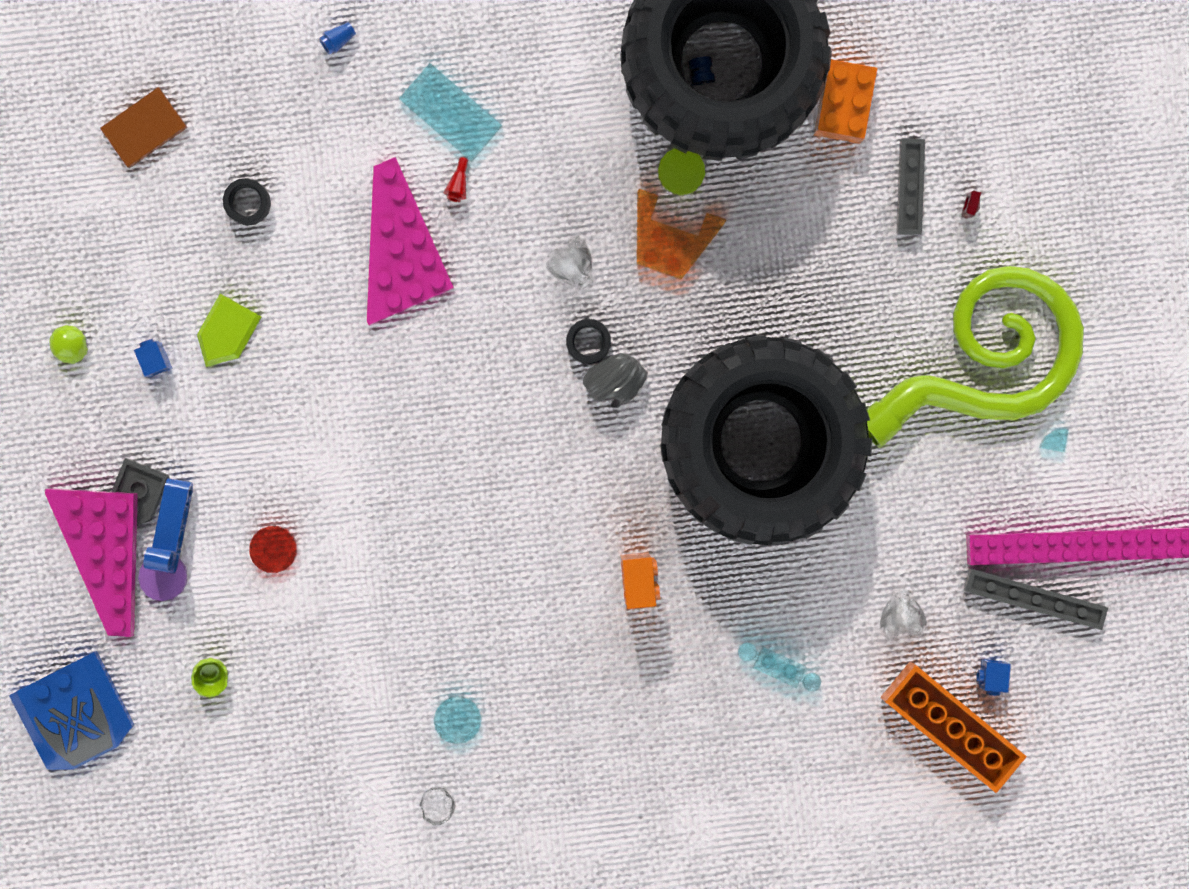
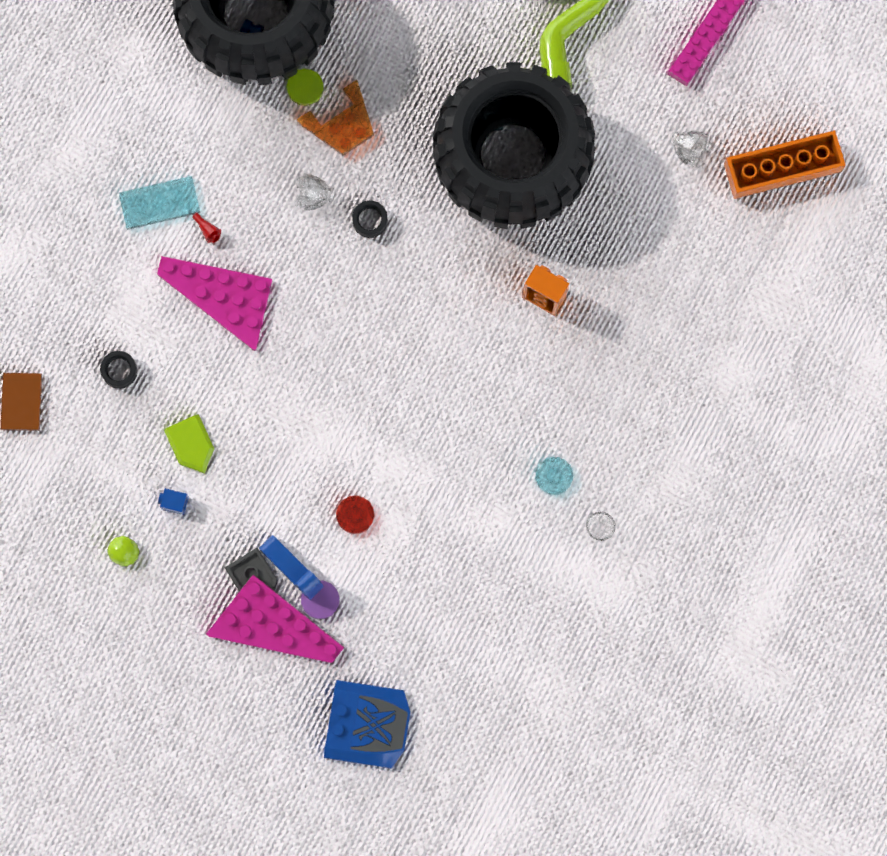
camera: 50 degrees left, 10 degrees down
lime hair [191,658,228,698] -> none
blue cone [319,22,356,55] -> none
dark grey hair [582,353,648,408] -> none
clear light blue plate [738,642,821,692] -> none
dark grey plate [963,568,1109,630] -> none
blue brick [976,659,1011,696] -> none

